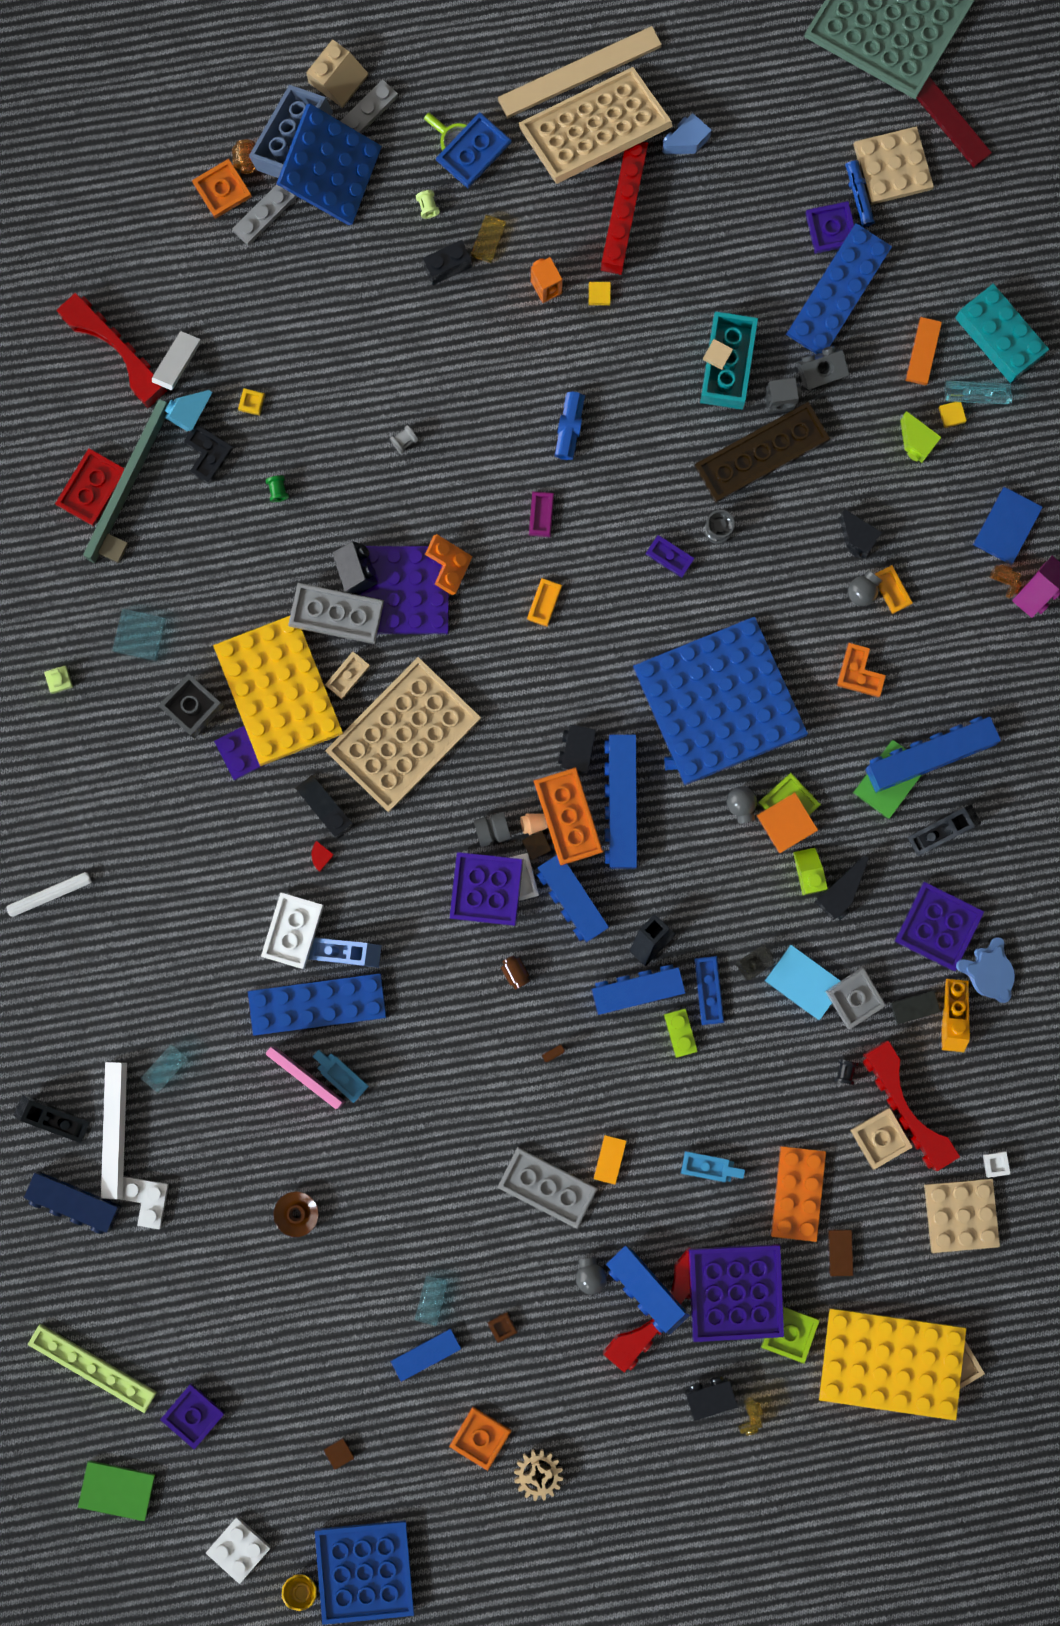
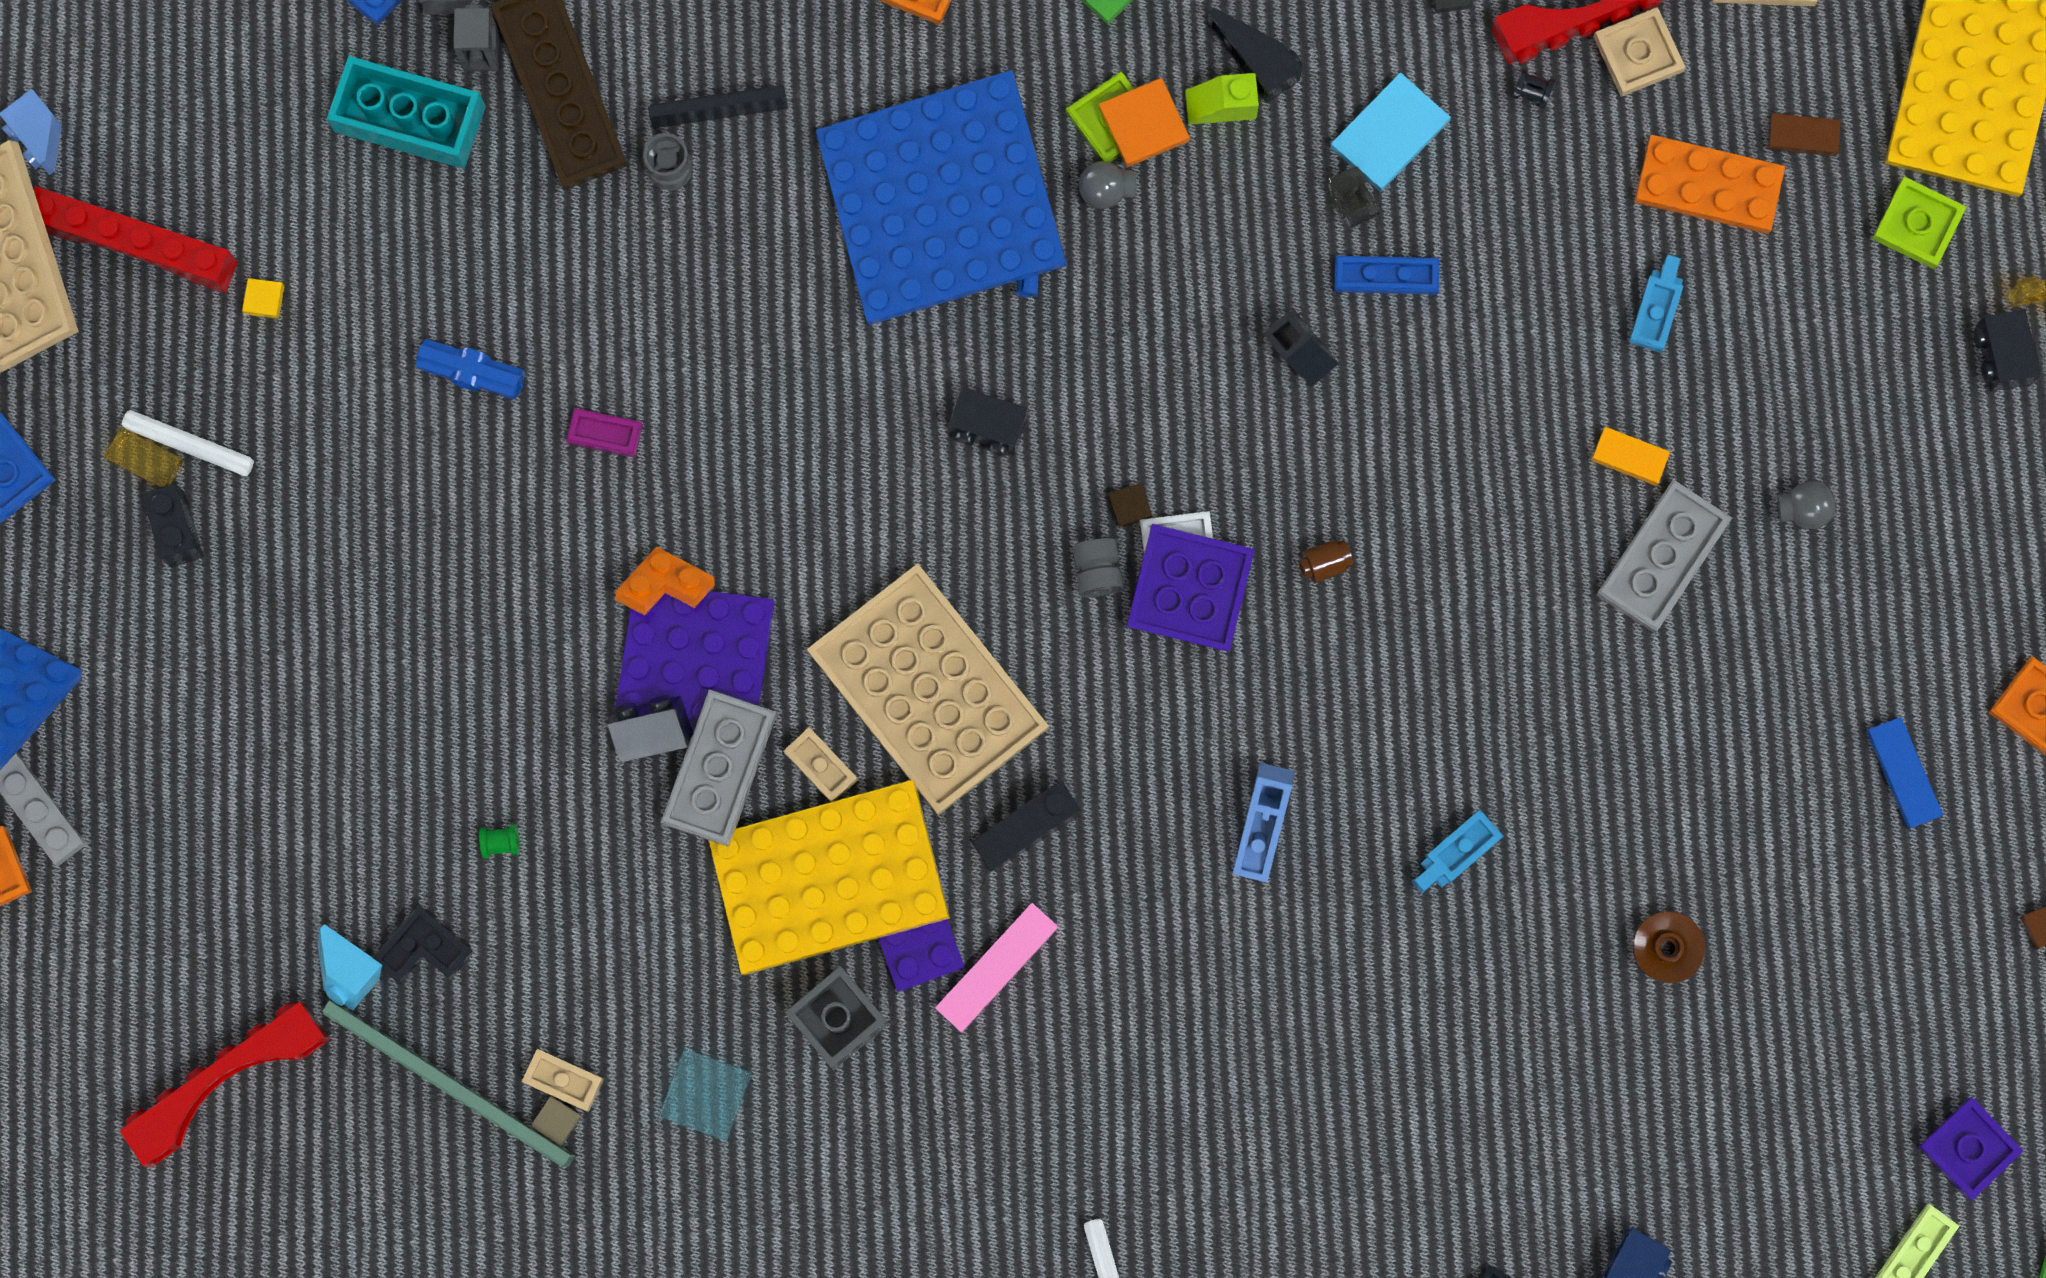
camera: 80 degrees left, 5 degrees down
yellowish green tile [44,666,73,694] -> none
red plate [55,448,125,527] -> none
white tile [101,1062,127,1199] -> none
white plate [120,1177,169,1229] -> none
clear light blue plate [141,1044,189,1093] -> none
white tile [152,331,200,390] -> none
yellow tile [238,388,265,416] -> none
blue plate [248,974,387,1036] -> none
white plate [261,893,324,970] -> none
bright pink tile [266,1047,346,1109] -> none
red tile [311,841,334,872] -> none
light grey bush [389,425,418,454] -> none
clear light blue plate [414,1275,448,1326] -> none
yellowish green bush [416,190,440,219] -> none
reddish brown tile [487,1312,518,1343] -> none
light nougat cone [520,813,548,835] -> none
light orange tile [527,578,562,627] -> none
orange brick [531,257,563,303] -> none
orange tile [534,767,603,866] -> none
blue brick [536,855,609,943] -> none
reddish brown tile [541,1044,565,1062] -> none
blue brick [591,964,685,1015] -> none
red arch [603,1247,691,1373] -> none
blue brick [604,735,637,869] -> none
blue brick [606,1246,690,1334] -> none
dark purple plate [645,535,695,578] -> none
lime plate [664,1009,698,1058] -> none
dark purple plate [689,1244,784,1342] -> none
tan tile [703,339,733,370] -> none
light grey tile [825,967,886,1030] -> none
none -> white axle [122,410,254,476]
none -> tan plate [522,1049,604,1112]
none -> black tile [648,85,788,129]
none -> bright pink tile [935,903,1058,1033]

